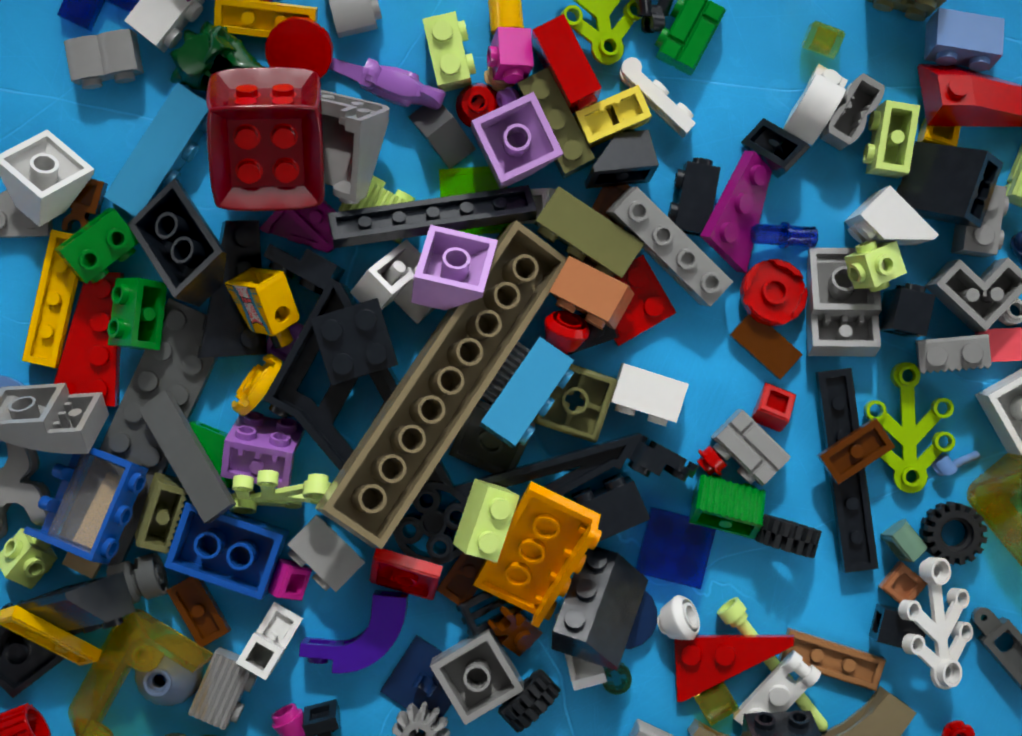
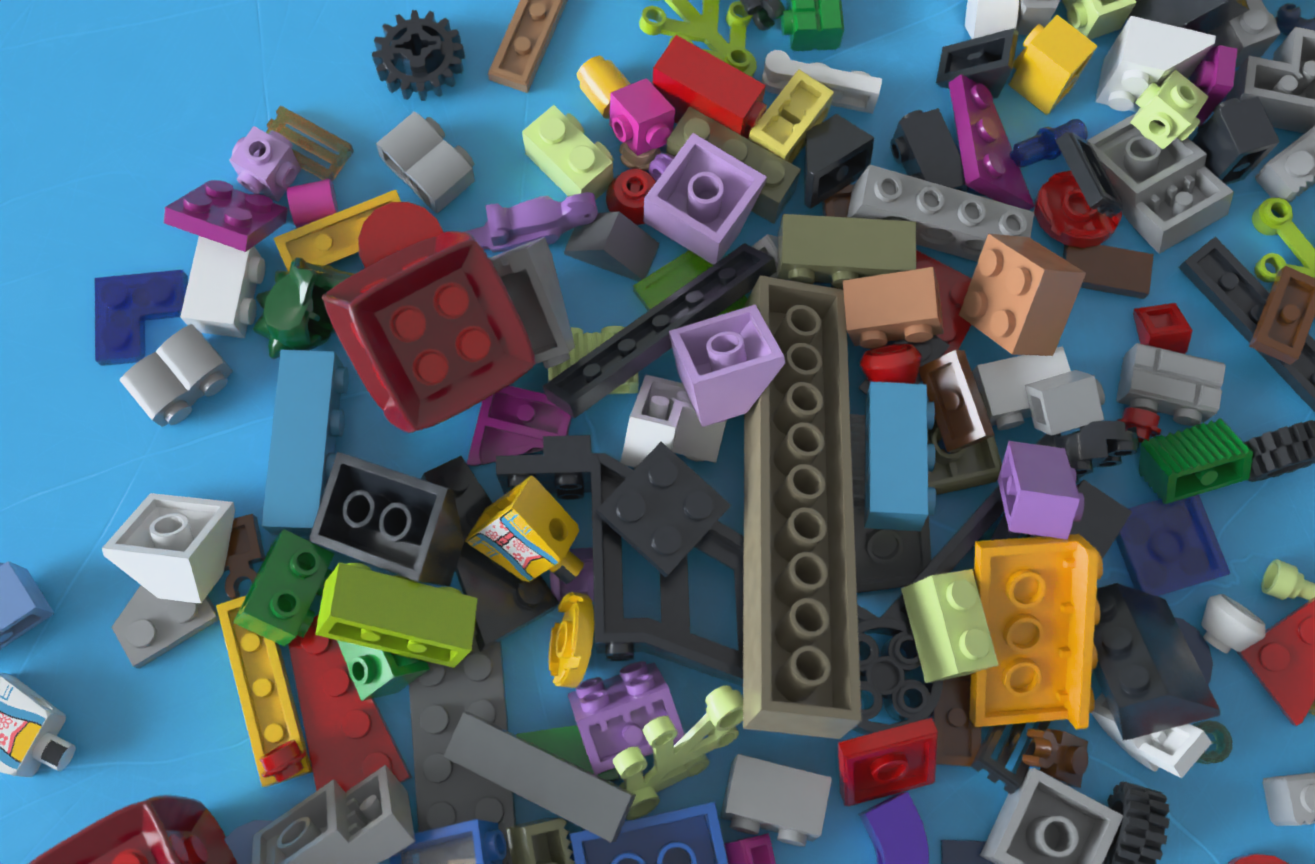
camera: 35 degrees left, 15 degrees down
none -> red plate [259,739,307,783]
none -> lime brick [315,562,478,668]
none -> reddish brown plate [919,350,995,452]
none -> nougat brick [959,233,1086,356]
none -> medium lavender brick [998,441,1084,539]
none -> yellow brick [1009,15,1098,115]
none -> light grey brick [1025,370,1105,436]
none -> black tile [1056,131,1124,218]
none -> magenta wing [1189,45,1237,127]

